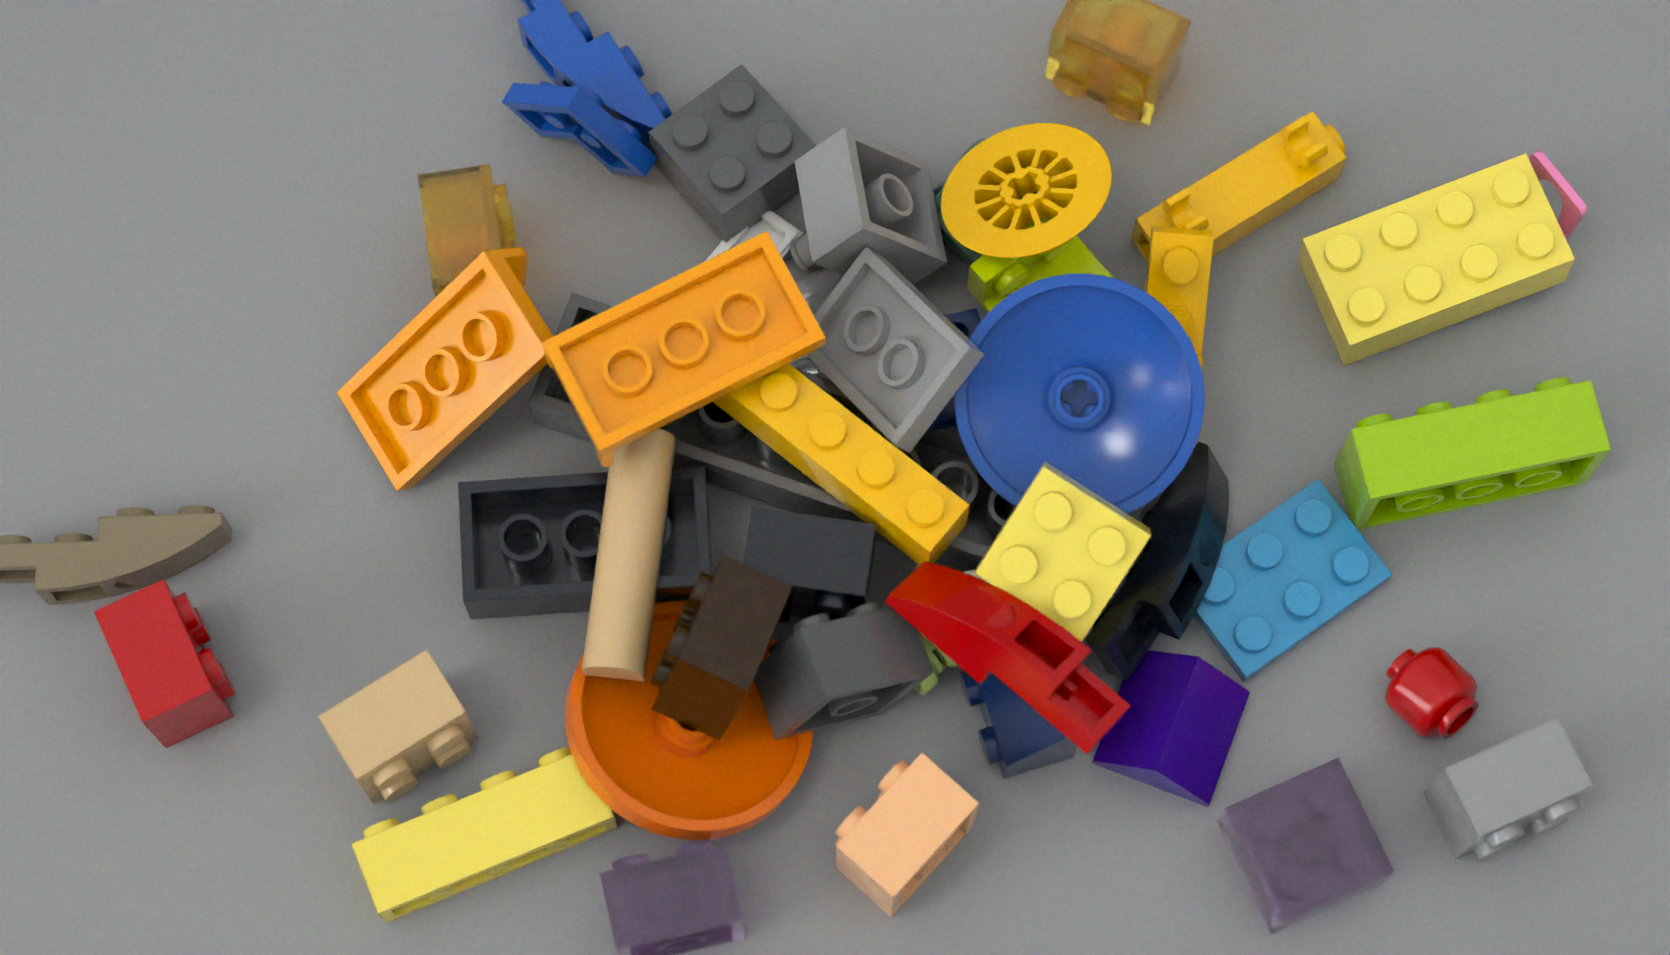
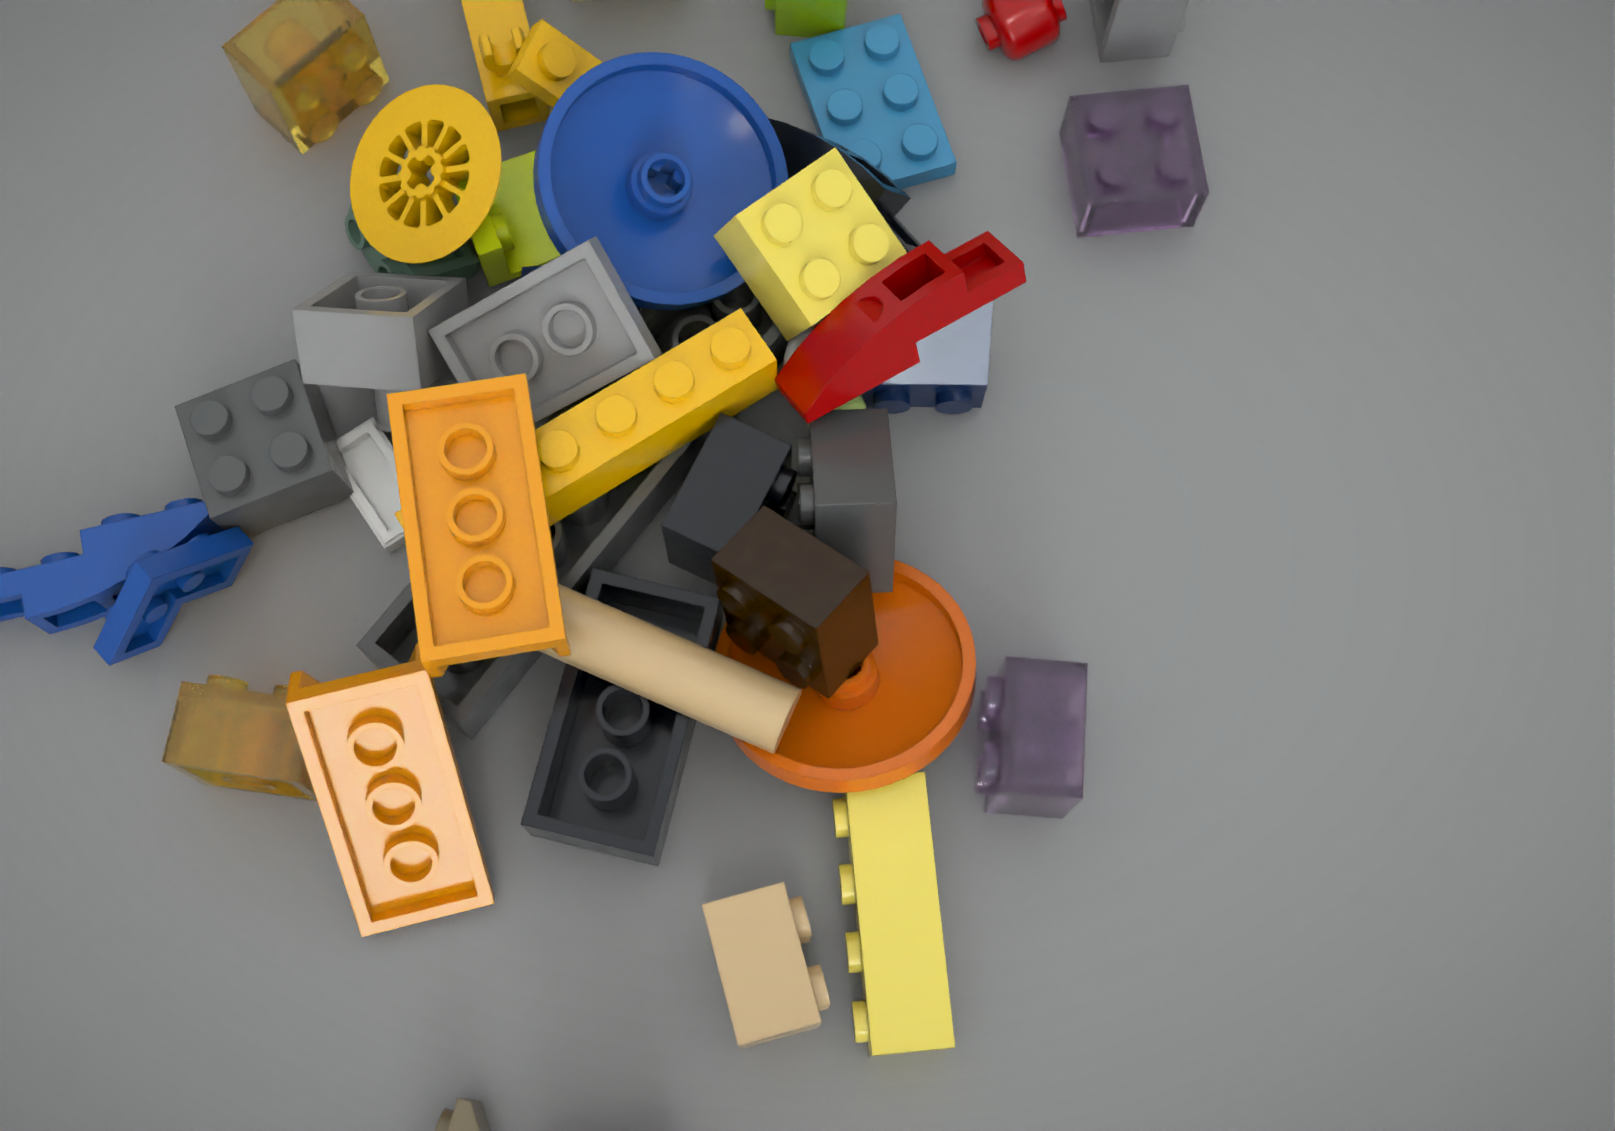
camera: 75 degrees left, 0 degrees up
light nougat brick [835,753,979,917] -> none
dark purple slope [1092,650,1250,807] -> none

